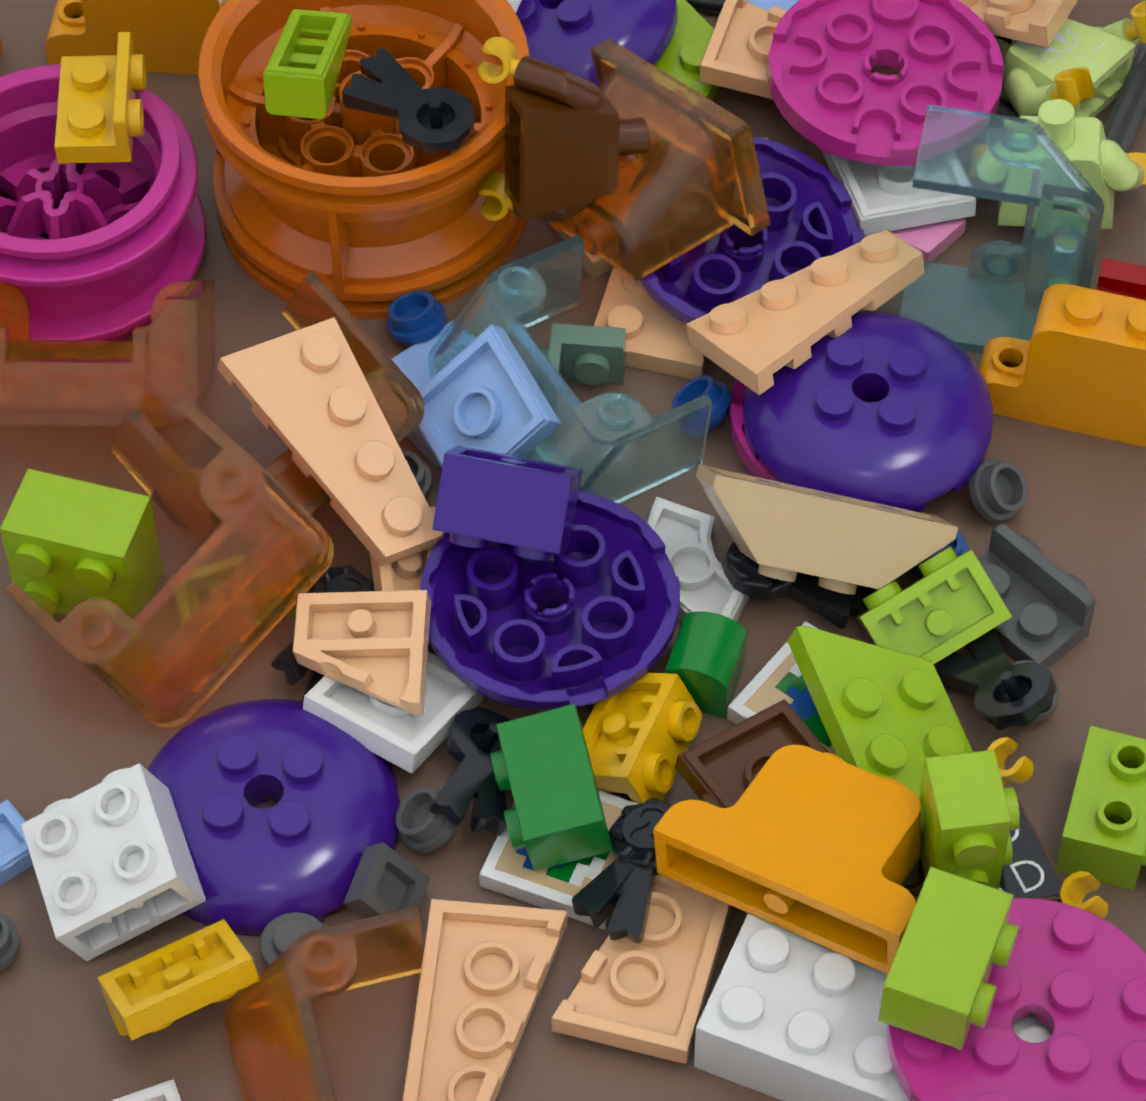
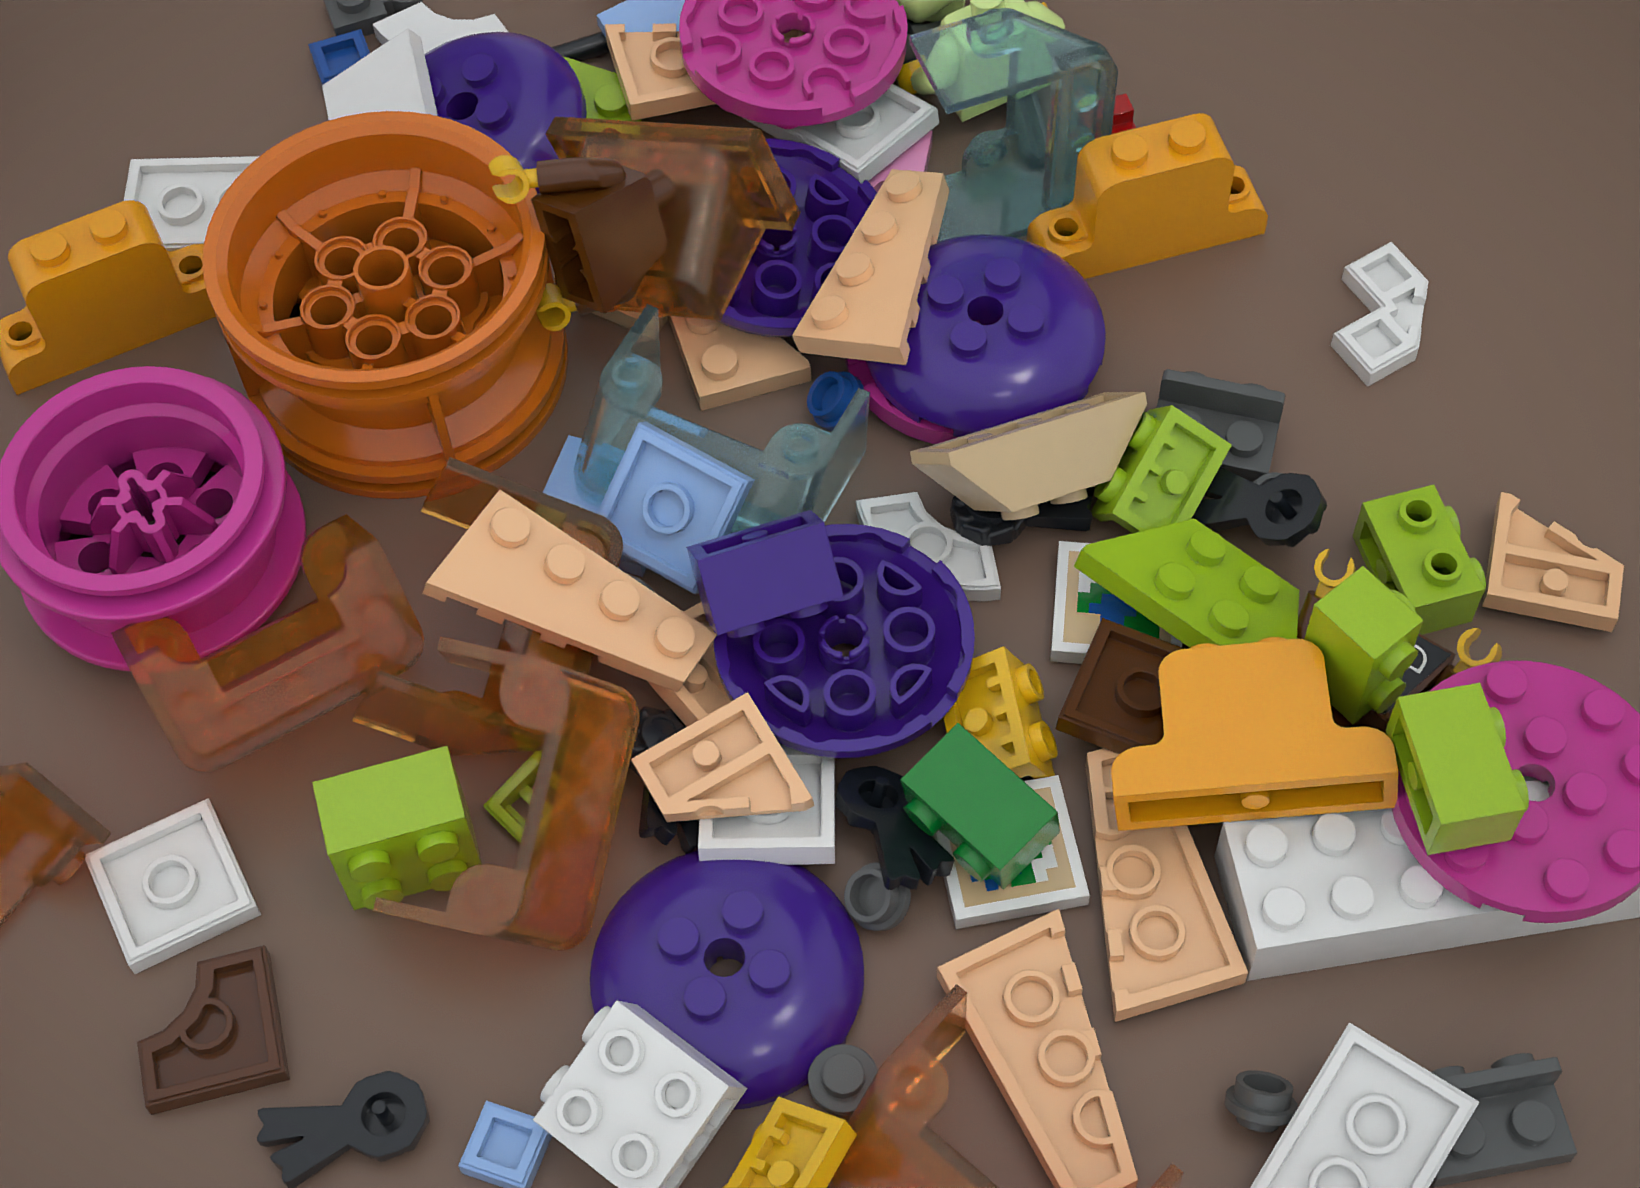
camera: 30 degrees left, 5 degrees up
yellow bracket [55,32,147,164] -> none
lime slope [263,9,352,119] -> none
black piece [342,48,474,155] -> none
dark grey plate [343,842,430,940] -> none
blue plate [386,291,447,346] -> none
sand green bracket [535,323,626,407] -> none
black piece [571,797,673,944] -> none
green piece [664,611,747,719] -> none
dark grey plate [969,459,1028,522] -> none

